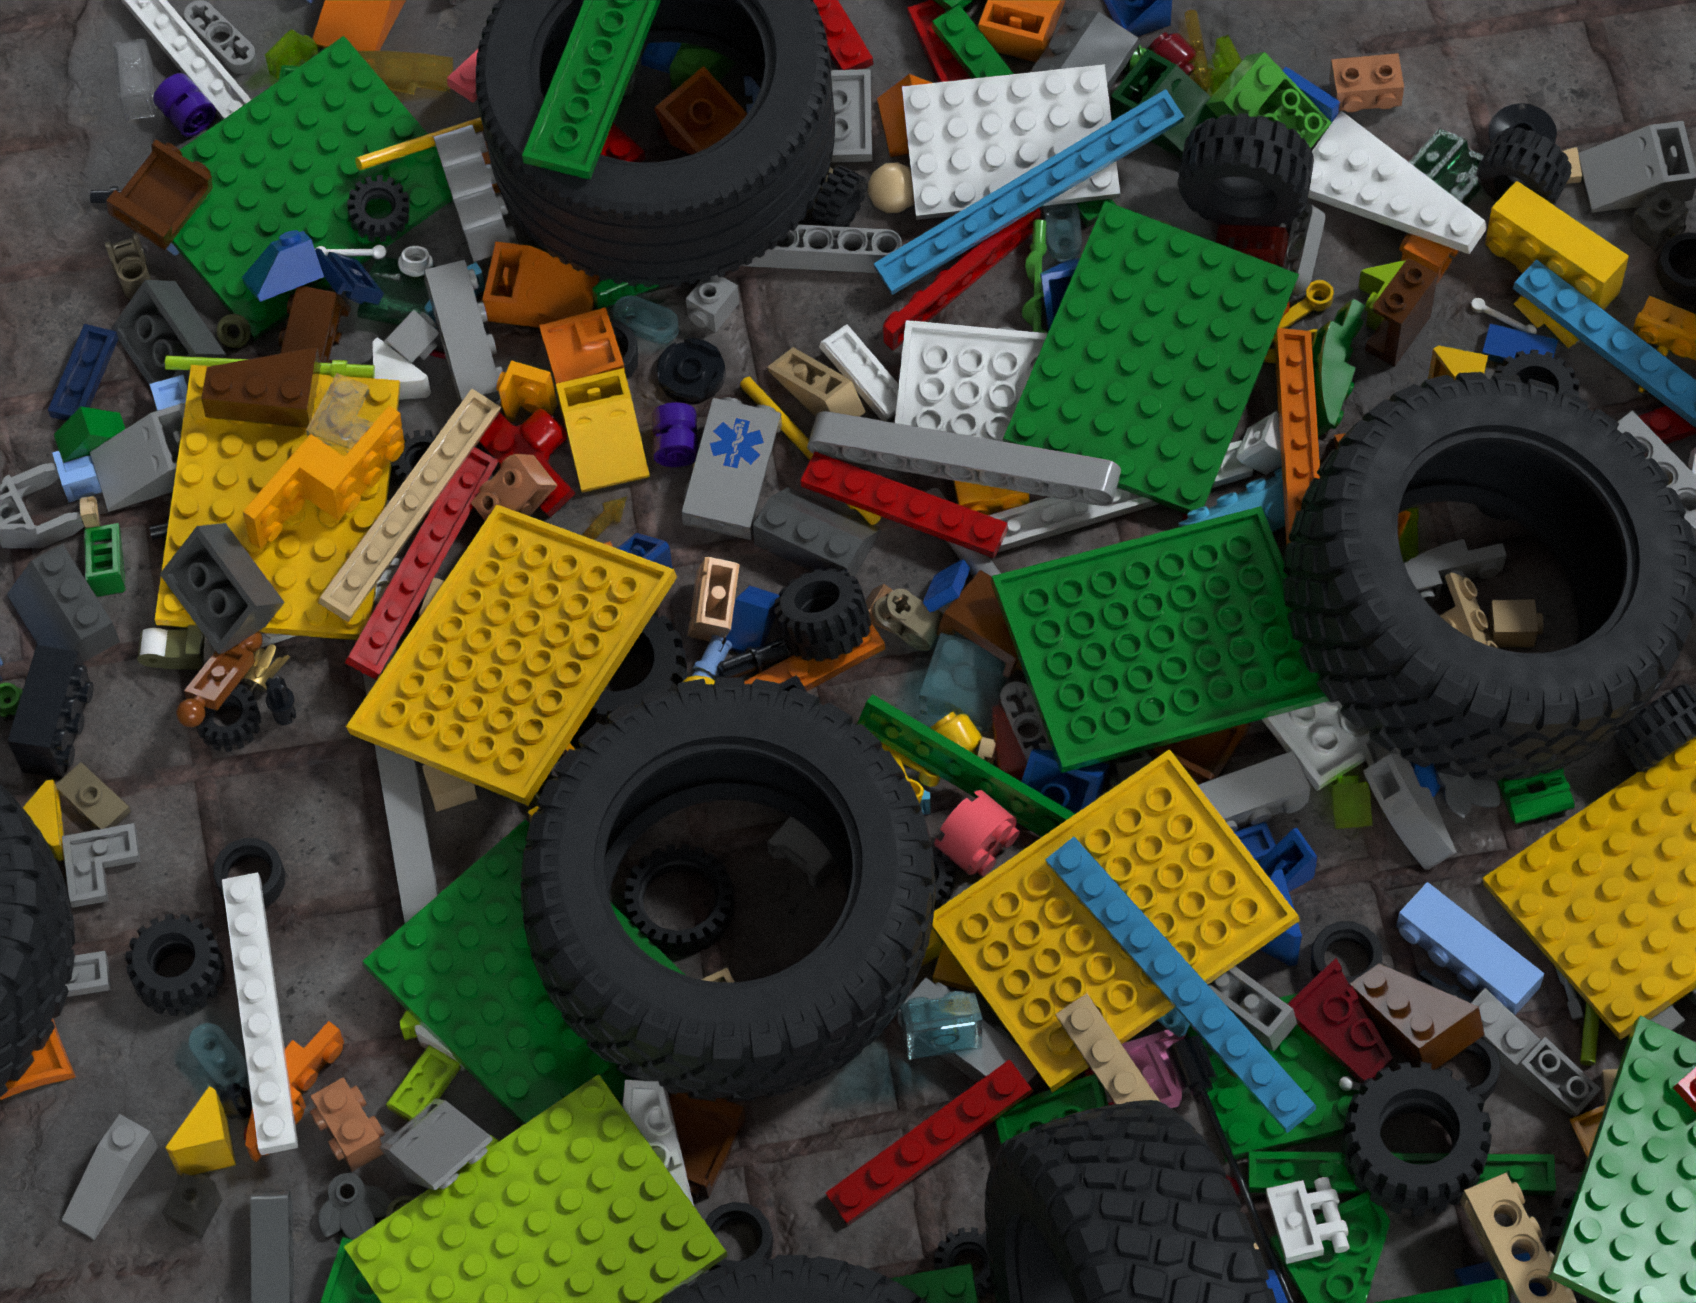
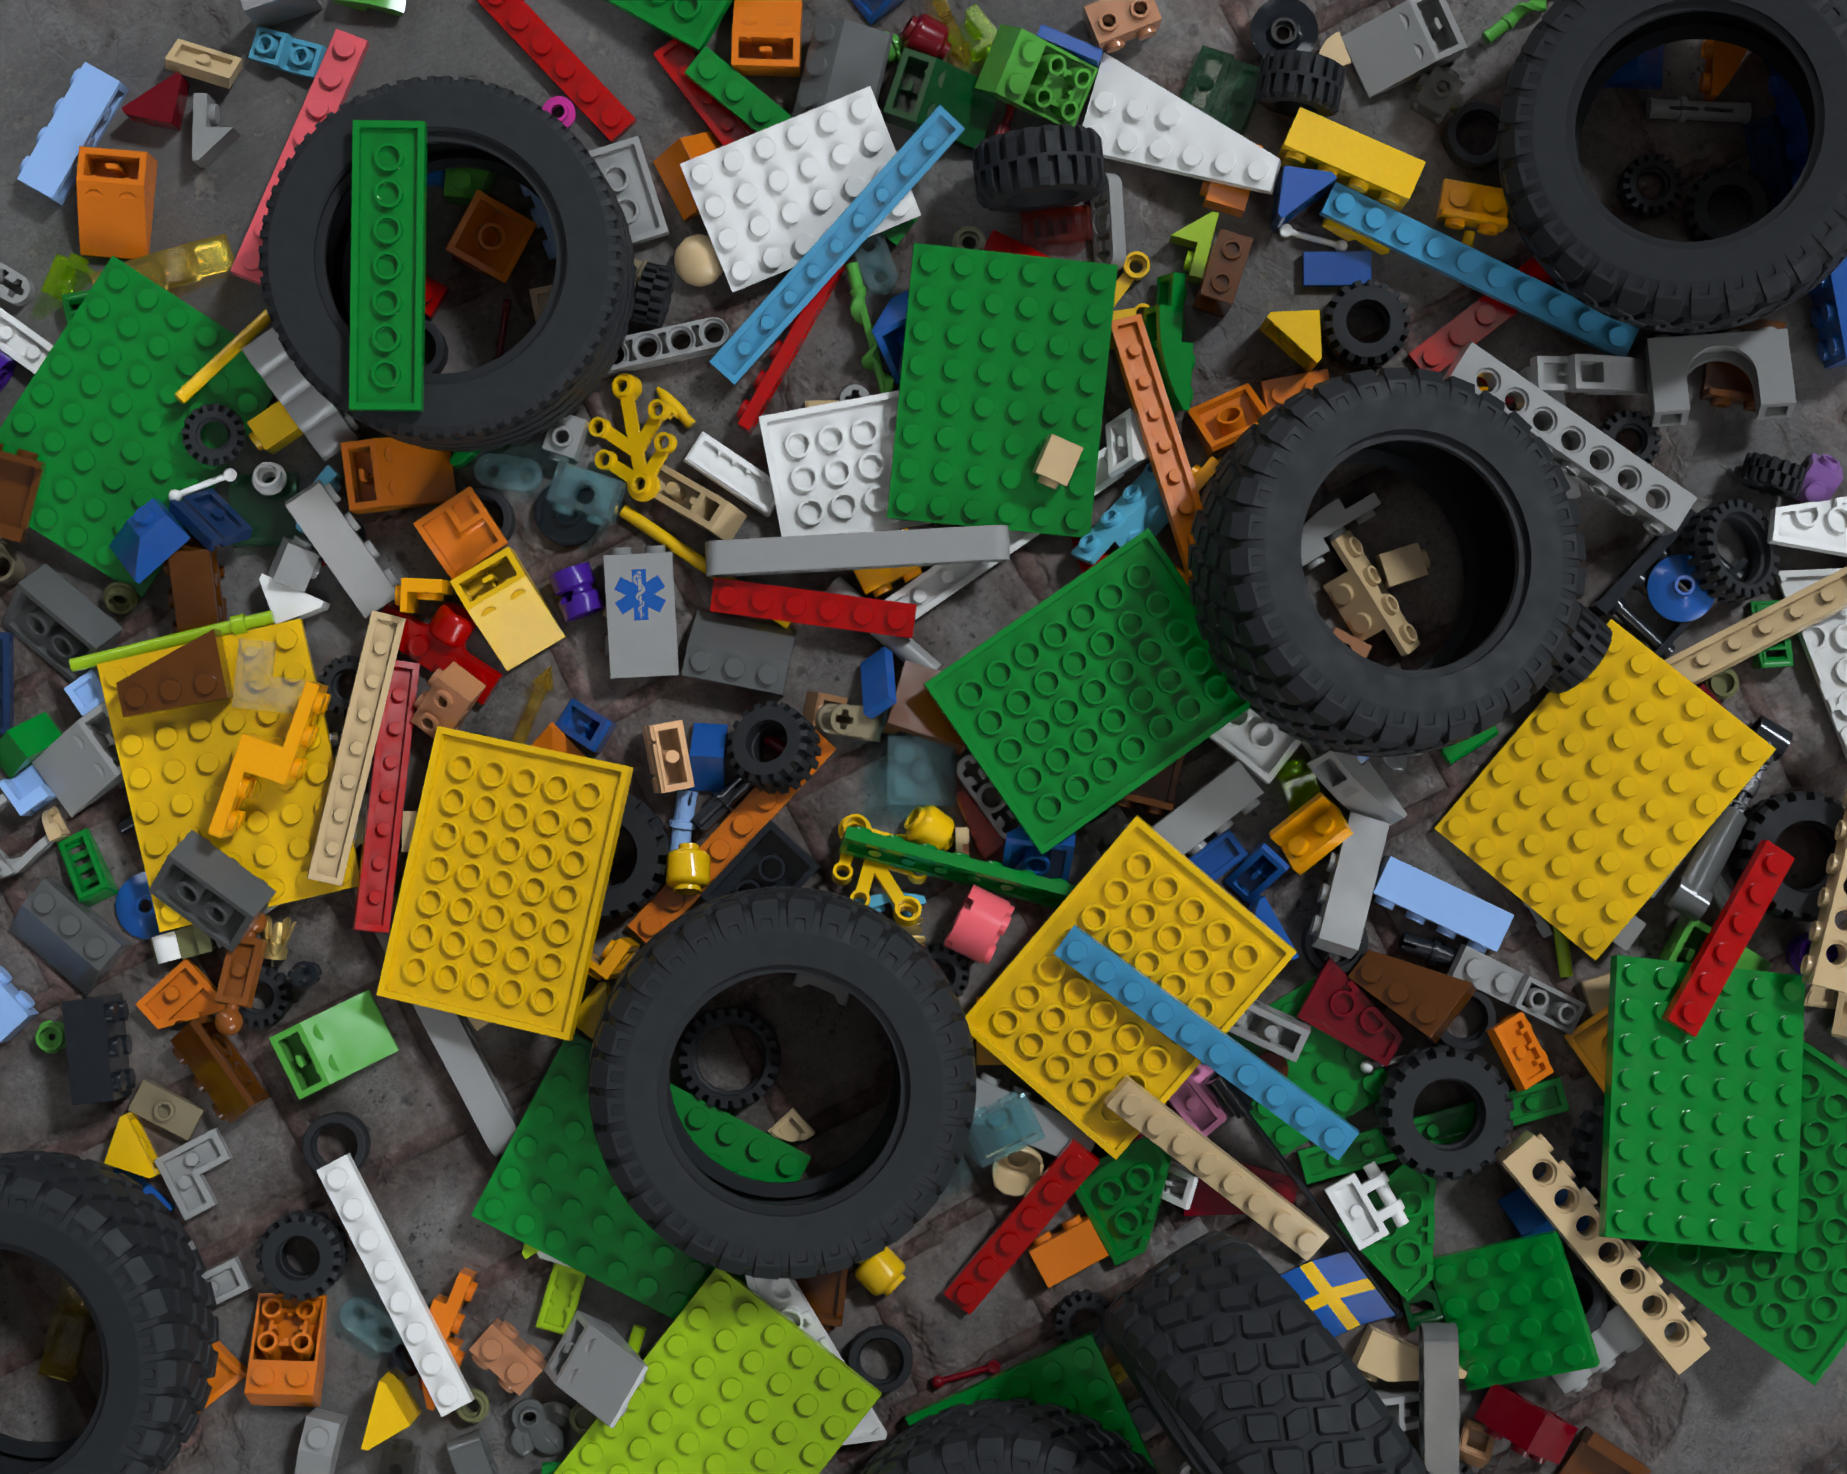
camera: 20 degrees left, 25 degrees up
none -> blue dish [115,872,174,939]
none -> orange wing [135,958,226,1029]
none -> reddish brown slope [170,1014,271,1124]
none -> orange slope [244,1293,327,1407]
none -> yellow brick [247,401,304,455]
none -> bright green slope [269,990,399,1100]
none -> olive plate [456,1388,490,1423]
none -> clear light blue brick [546,460,627,527]
none -> yellow plant [588,373,677,502]
none -> yellow helmet [655,386,696,429]
none -> yellow head [855,1246,906,1297]
none -> tan hair [991,1141,1044,1197]
none -> orange piece [1028,1214,1109,1288]
none -> tan brick [1032,434,1083,490]
none -> light orange bracket [1269,792,1354,875]
none -> blue slope [1270,165,1337,232]
none -> light grey brick [1309,812,1390,959]
none -> orange bracket [1486,1011,1554,1092]

